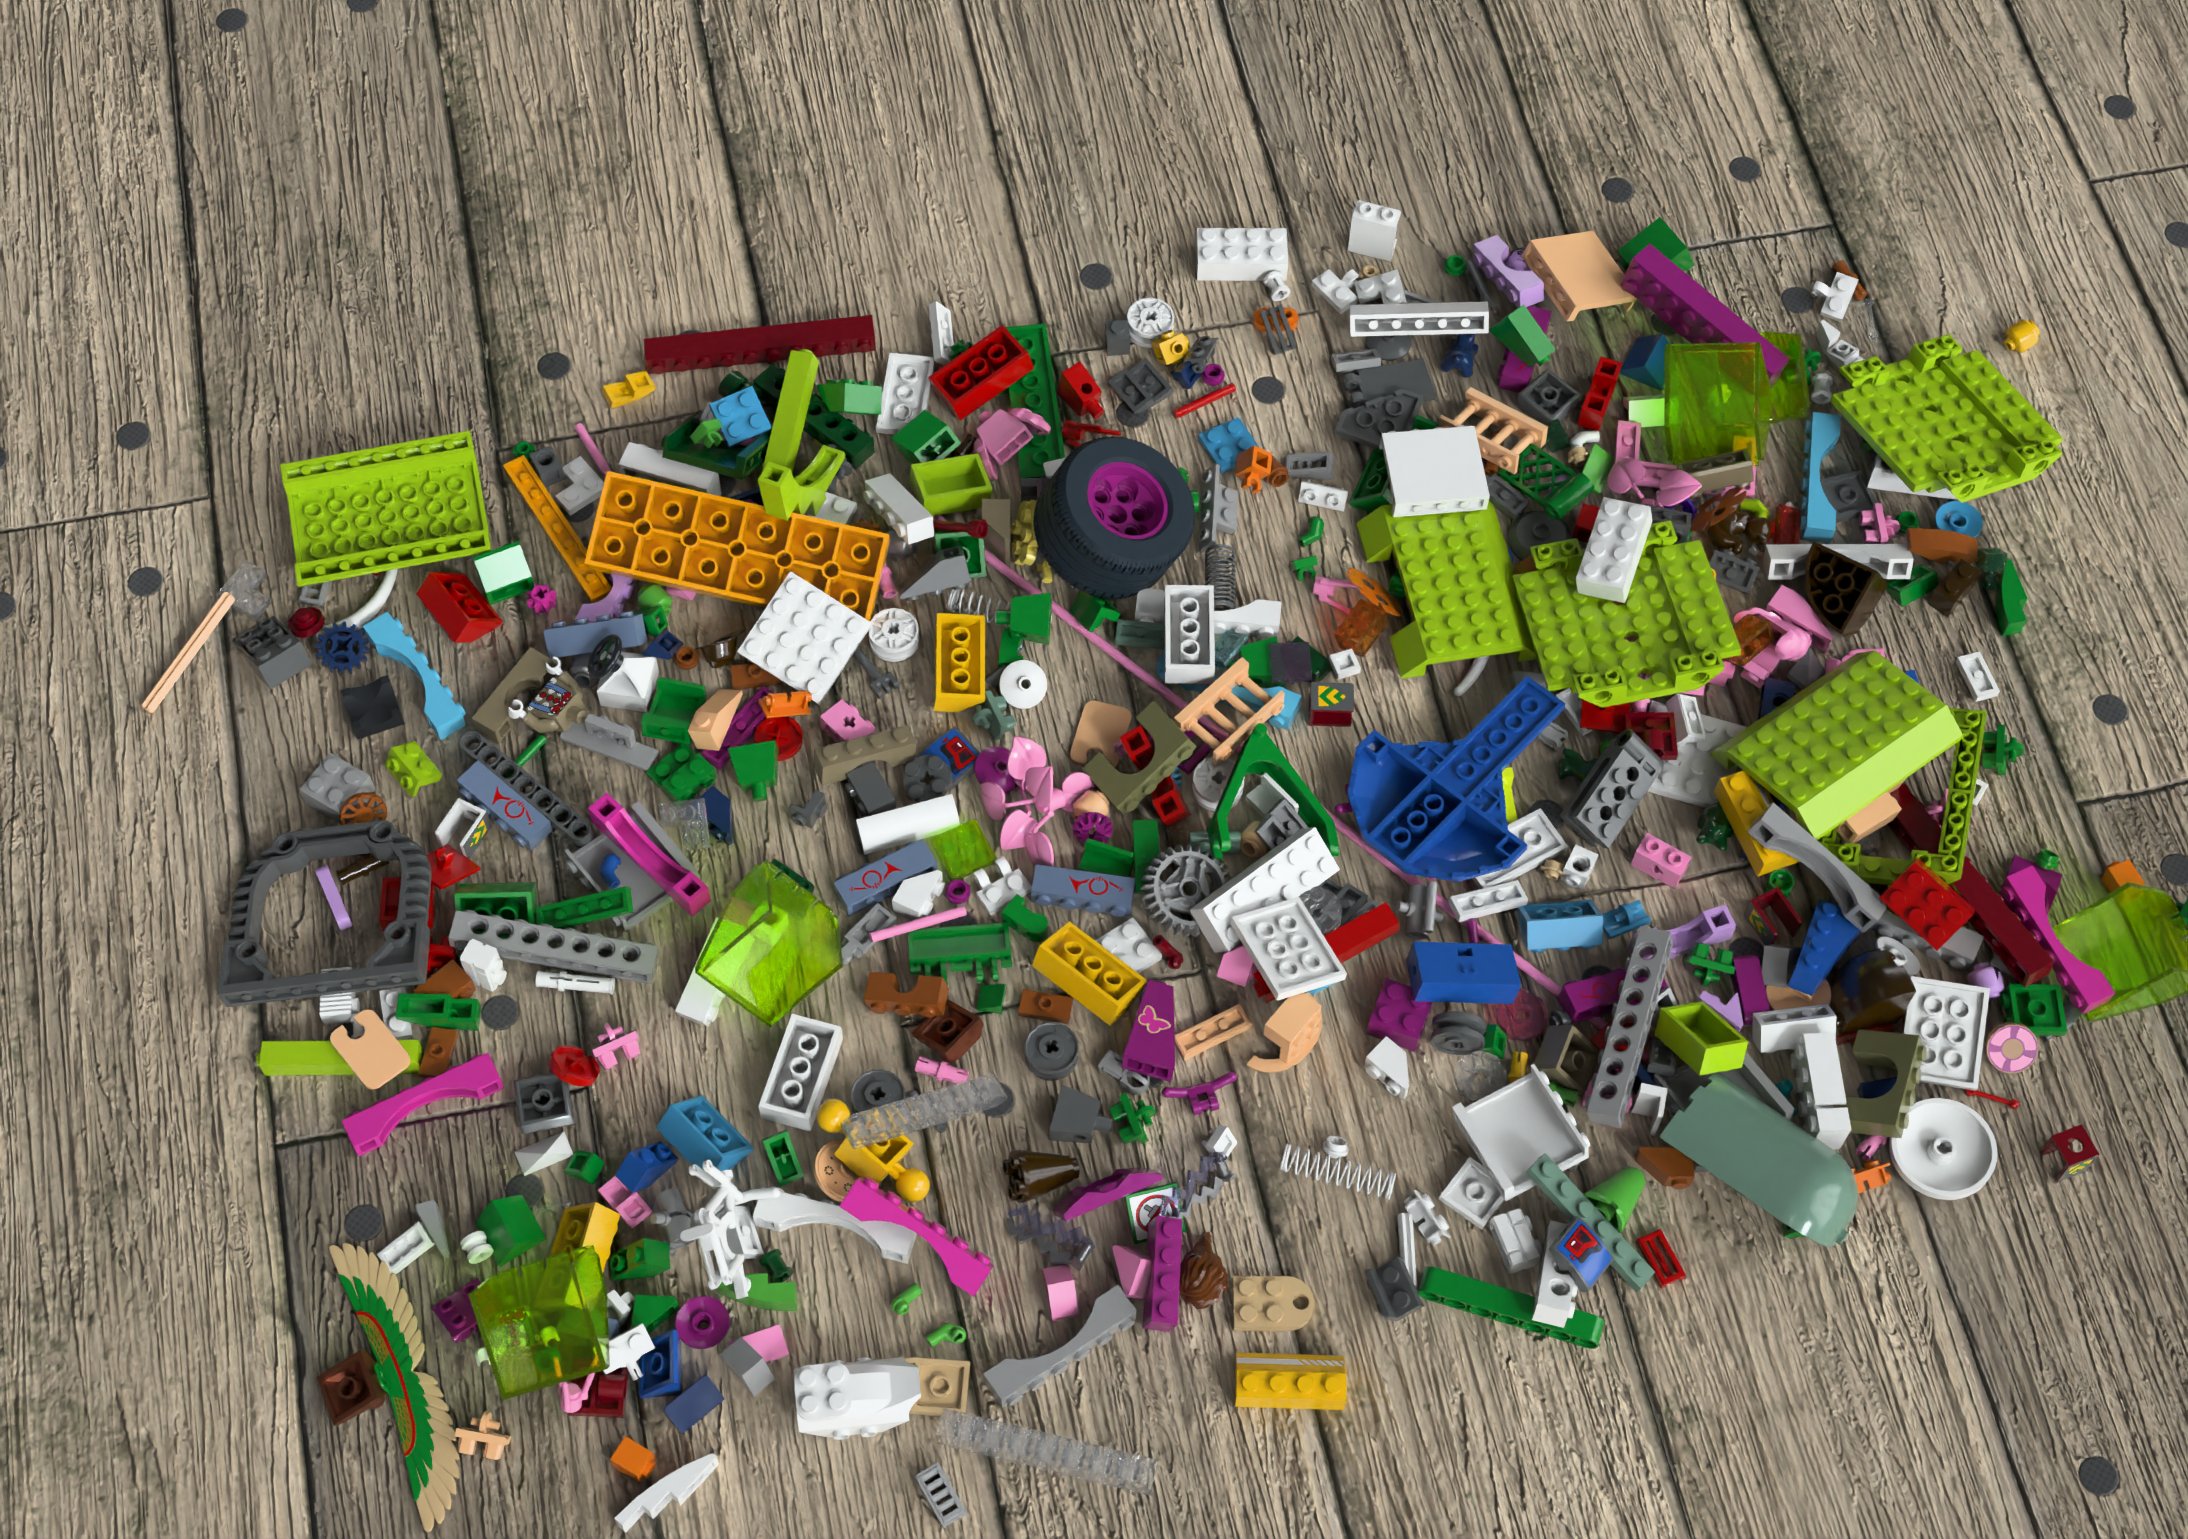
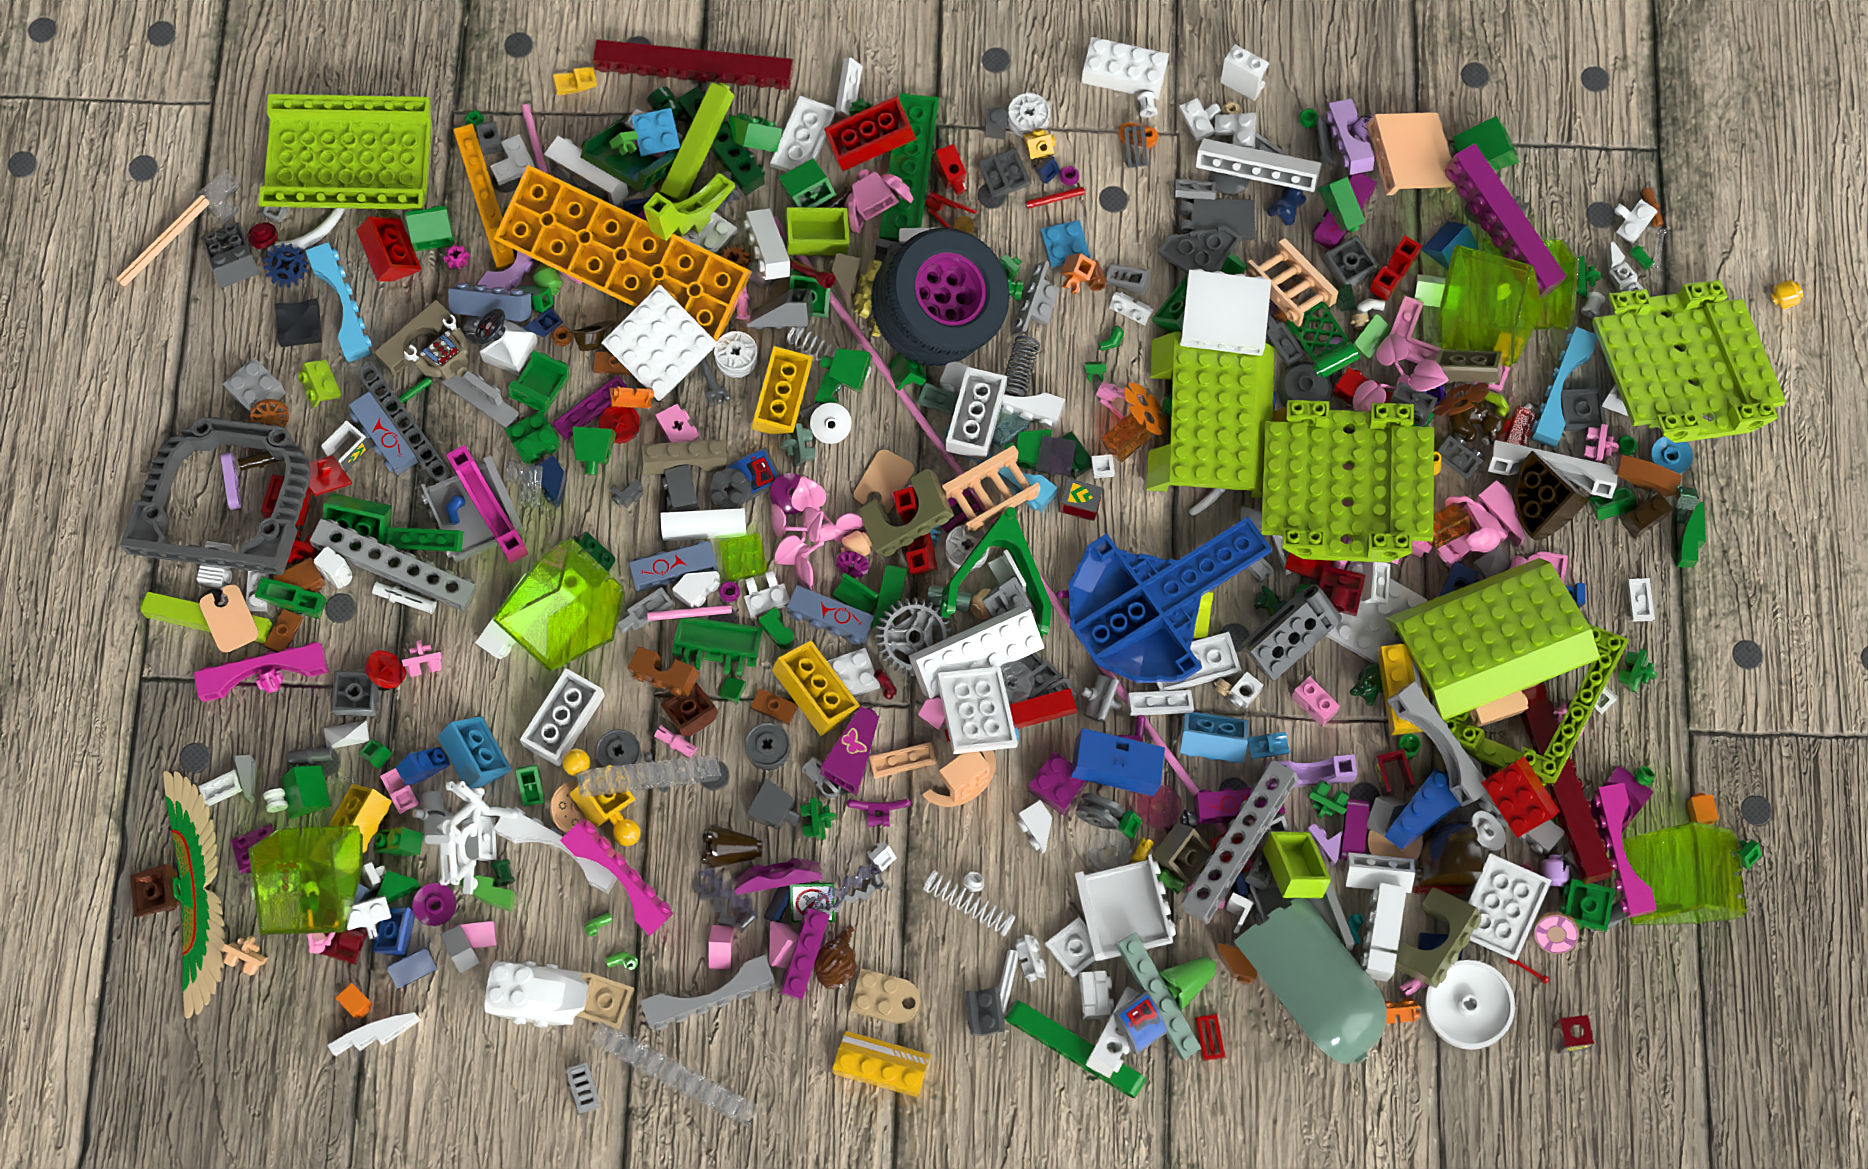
camera: 15 degrees right, 10 degrees up
light nougat slope [688,689,743,751] -> none
dark grey hinge [1184,336,1219,373] -> none
white brick [1576,497,1652,603] -> none
none -> dark pink gear [256,666,284,693]
none -> dark grey pin [288,747,334,765]
none -> dark blue slope [764,885,790,922]
none -> green pin [1629,245,1655,271]

